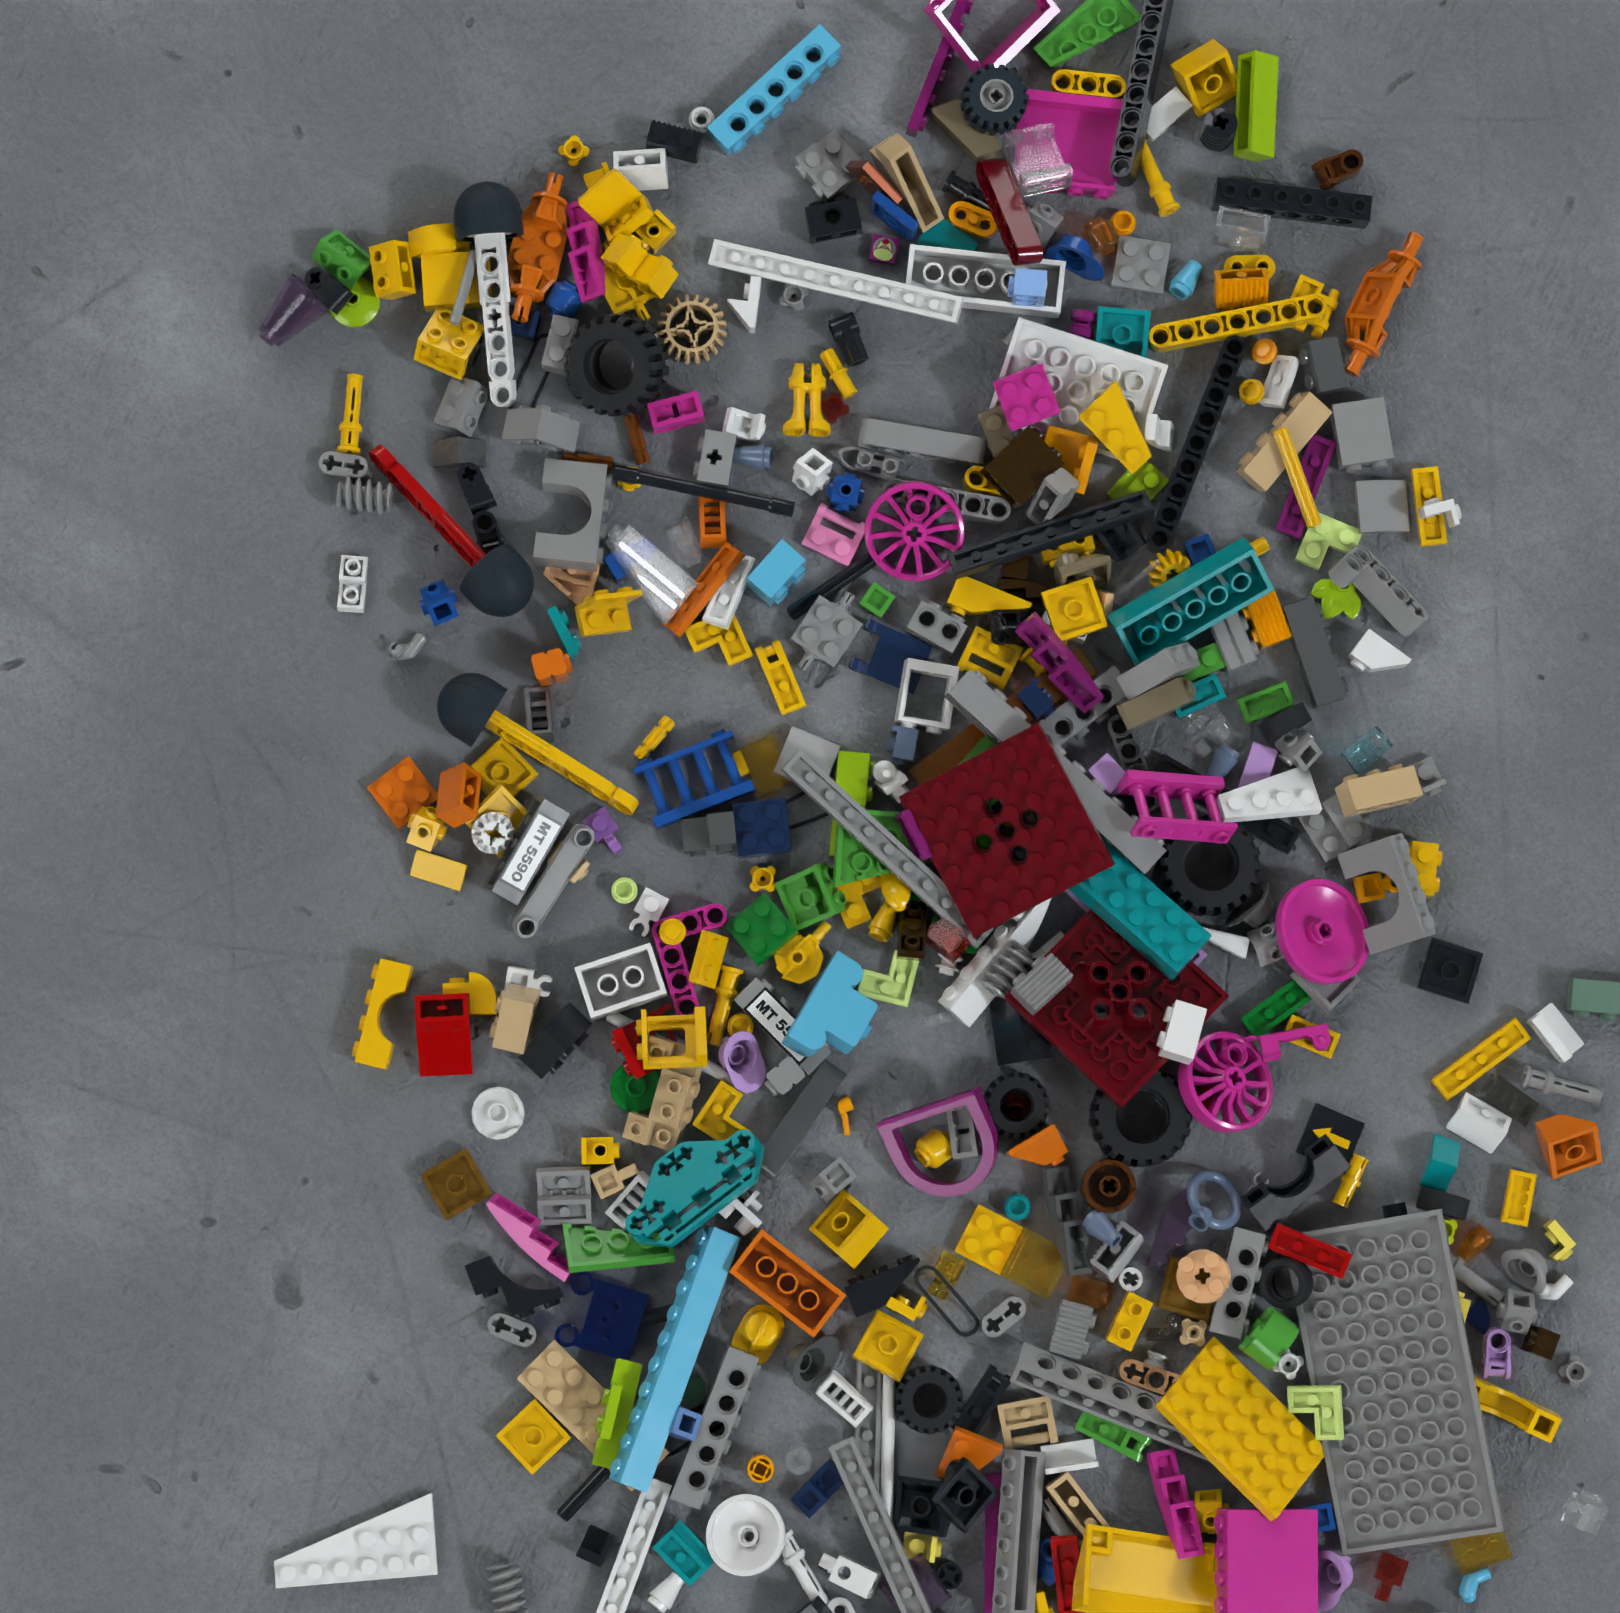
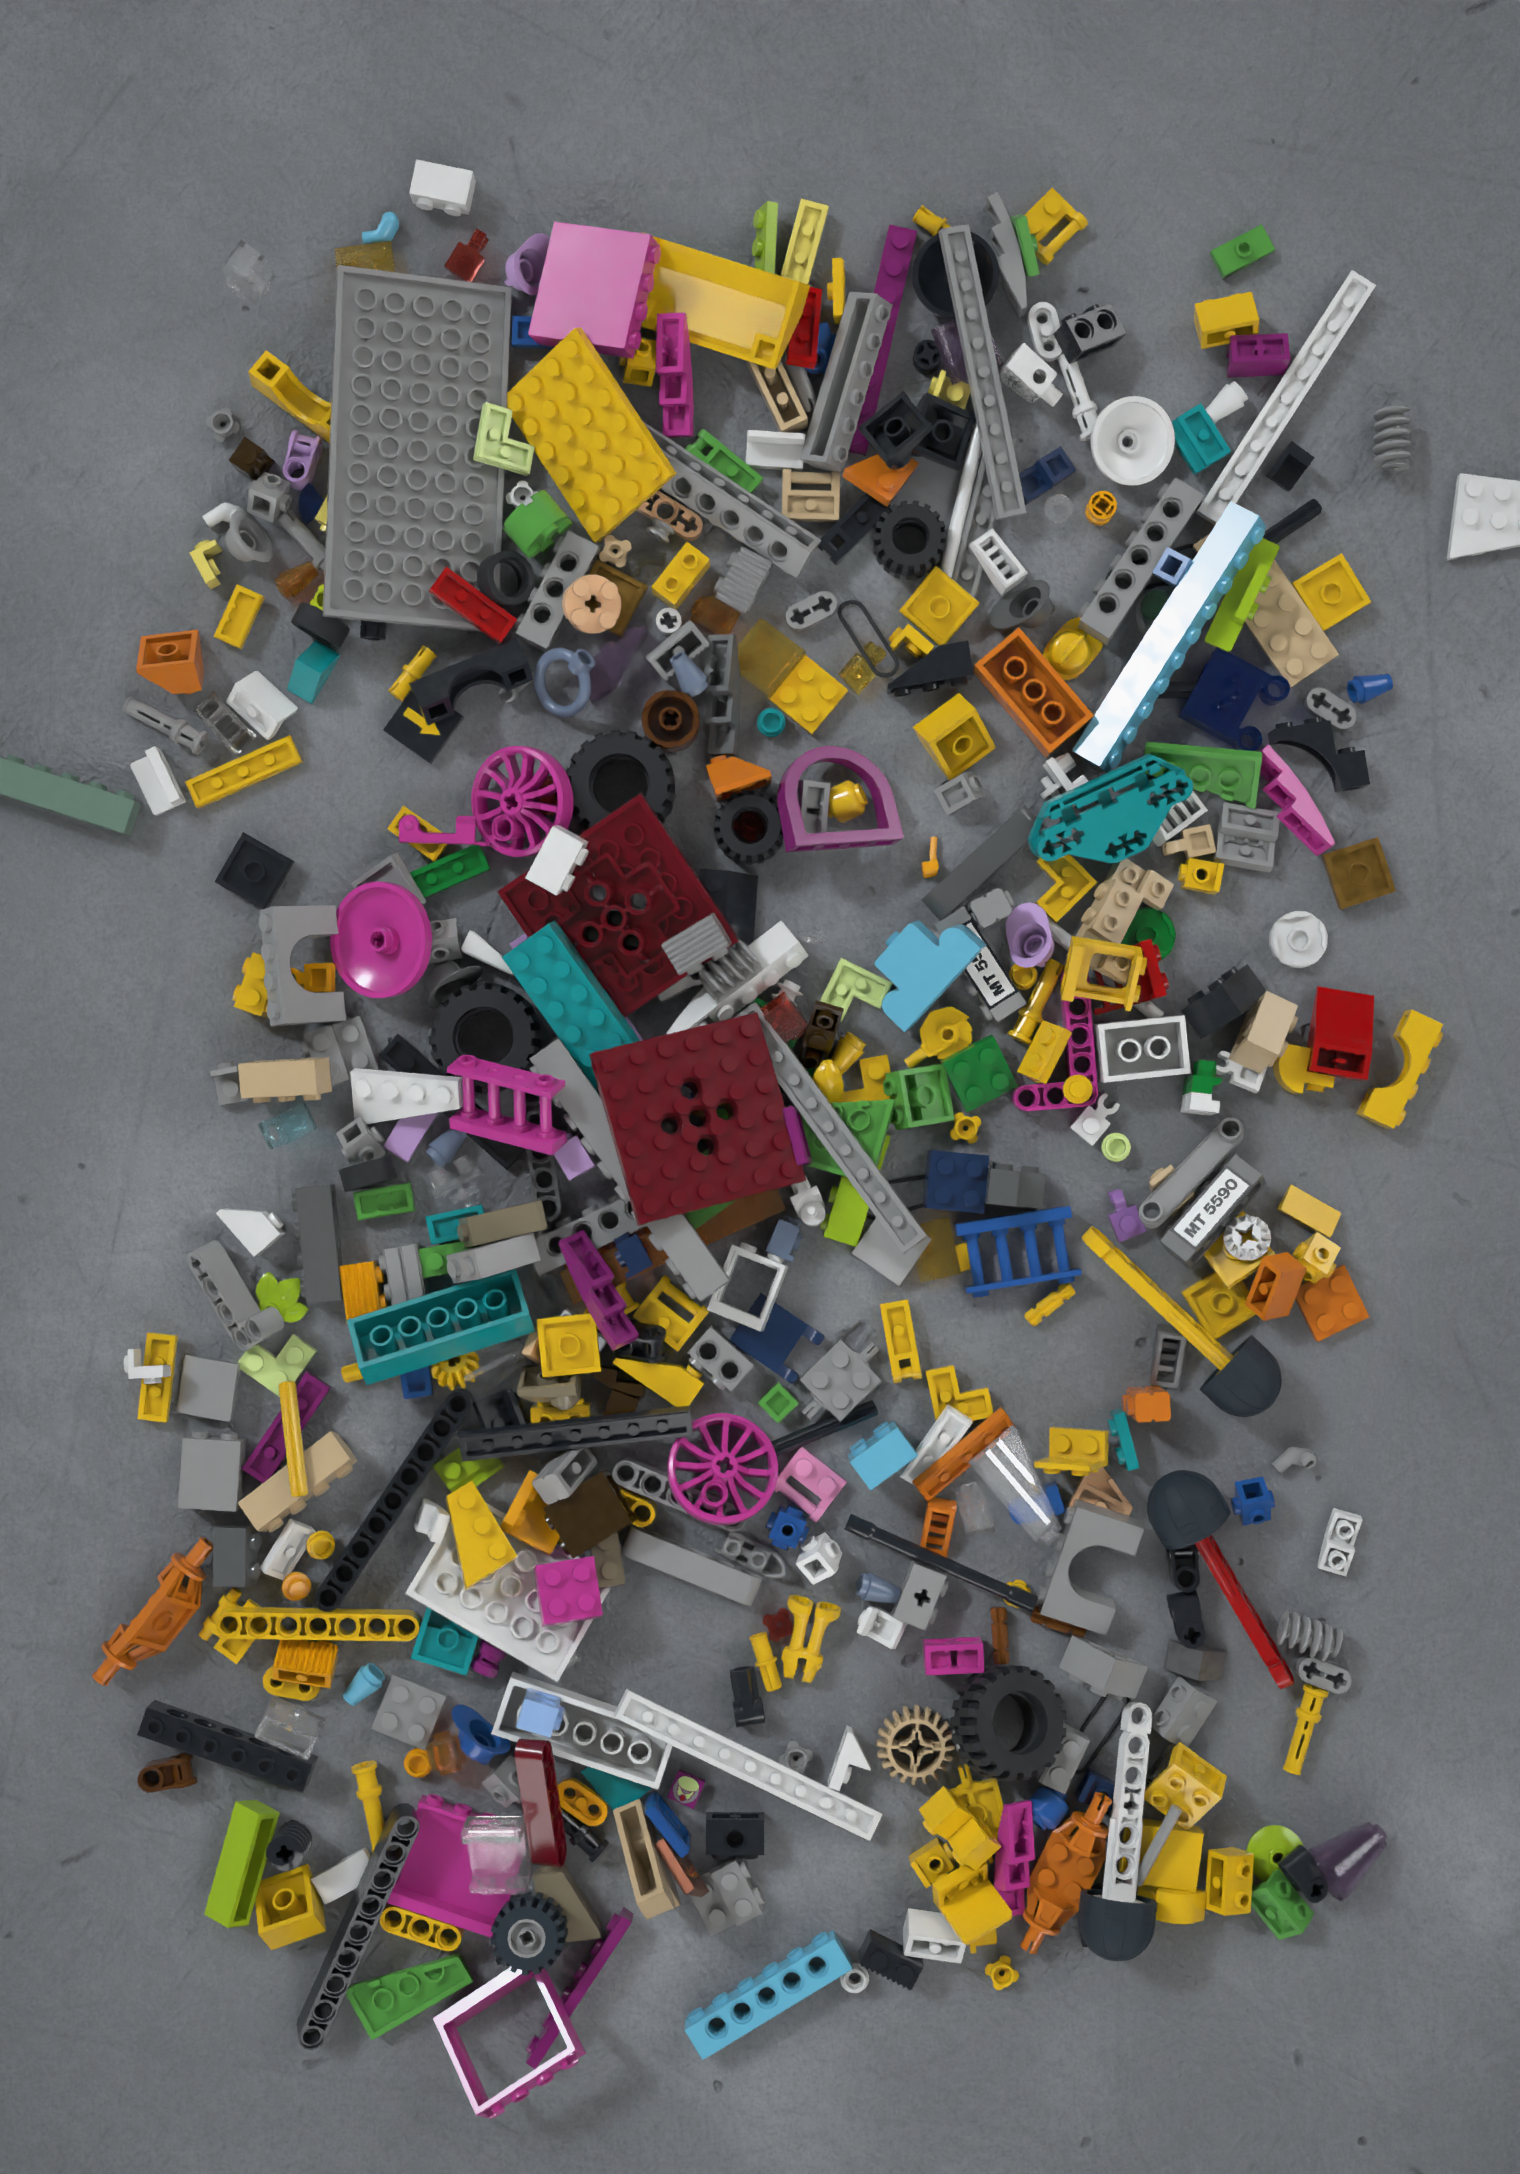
camera: 165 degrees left, 5 degrees up
none -> hips [1181,1060,1222,1116]
none -> blue cone [1347,673,1393,704]

